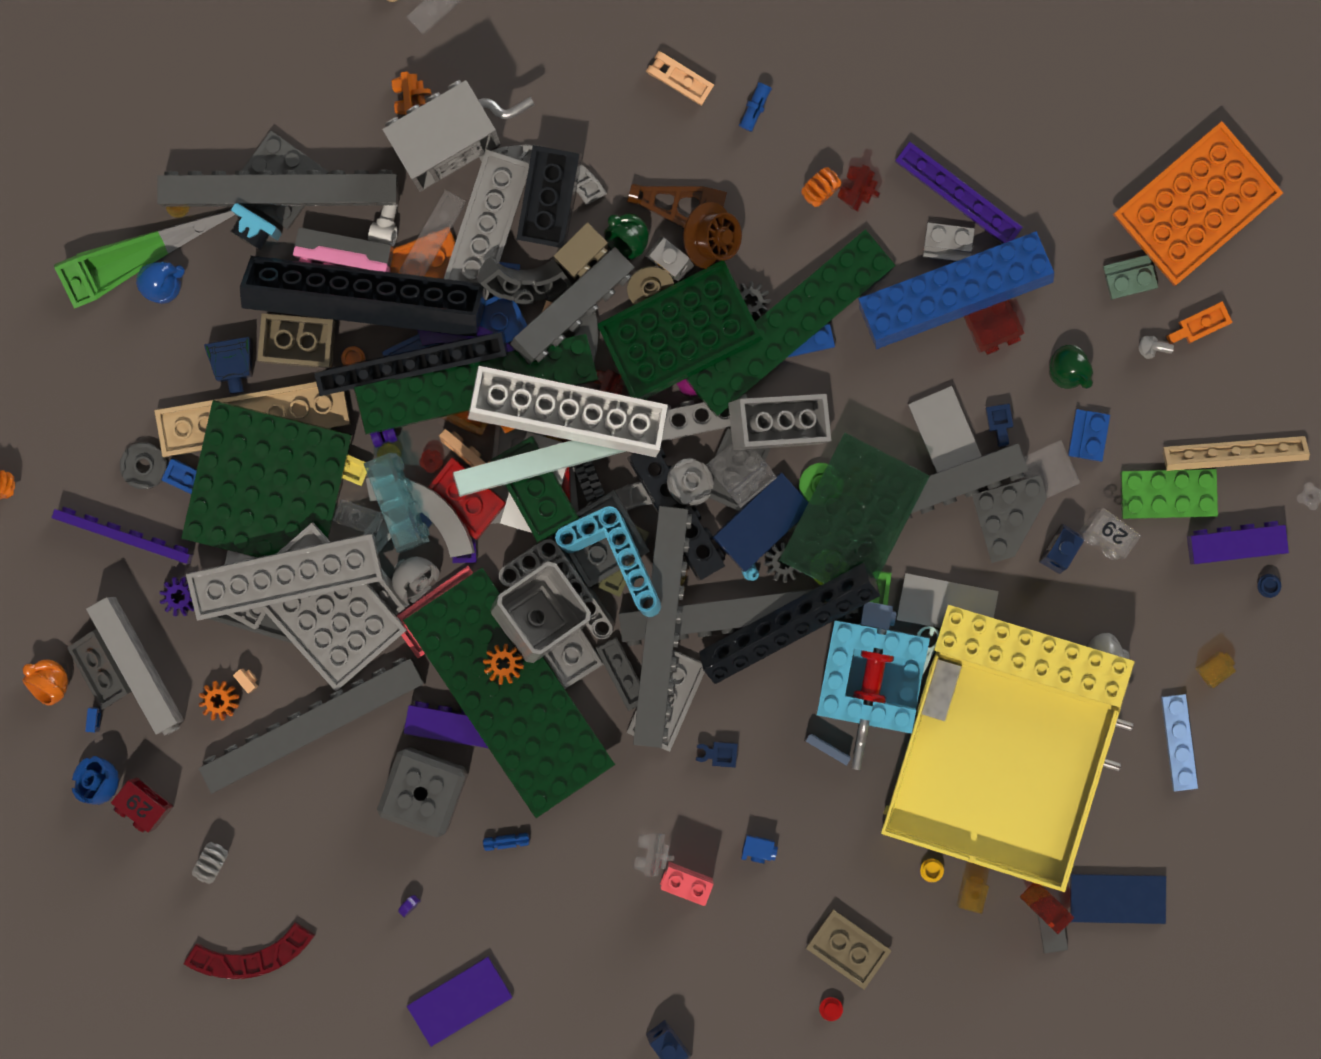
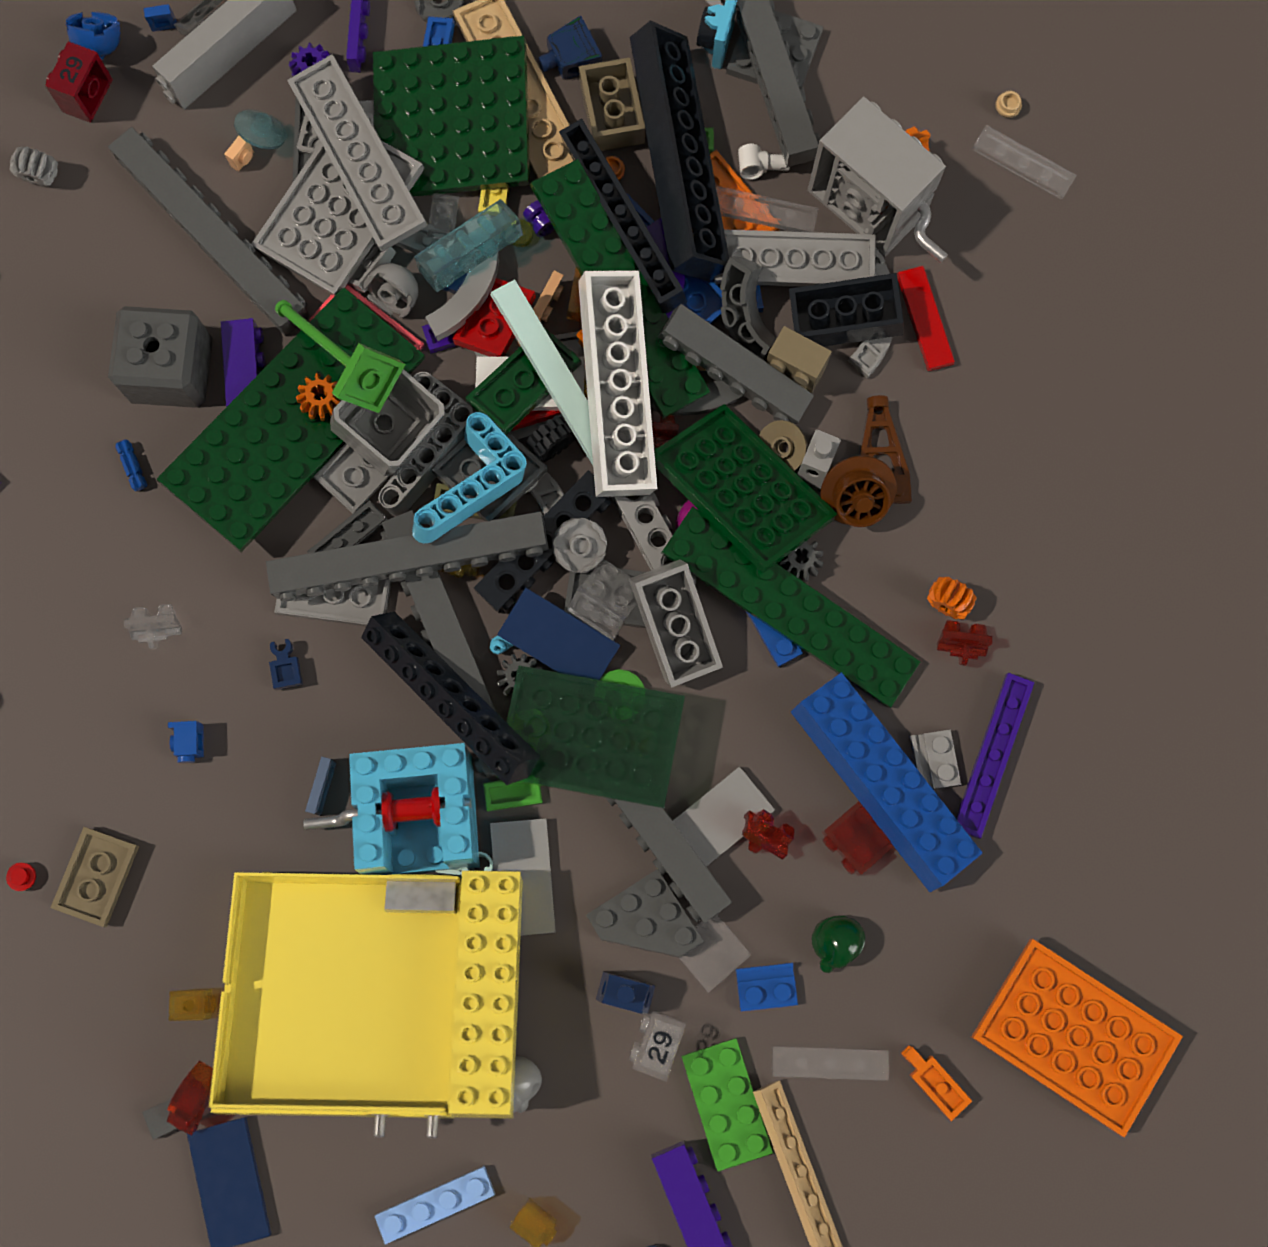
camera: 75 degrees right, 10 degrees down
orange gear [199,681,239,721] -> none
piece [293,228,394,272] -> none
dark purple tile [398,895,420,918] -> none
clear red plate [419,450,443,473] -> none
dark green piece [604,213,649,260] -> none
light nougat plate [646,51,714,106] -> none
coral panel [660,861,714,906] -> none
blue pin [738,82,772,132] -> none
sand blue brick [859,602,896,630] -> none
yellow plate [920,858,944,882] -> none
dark blue plate [985,404,1013,447] -> none
sand green plate [1103,255,1158,300] -> none
light grey plate [1139,336,1174,359] -> none
none -> clear light blue dish [234,110,286,149]
none -> bright green tile [275,300,406,413]
none -> clear red hips [742,809,795,859]
none -> clear tile [772,1046,889,1081]
none -> red tile [897,266,955,372]

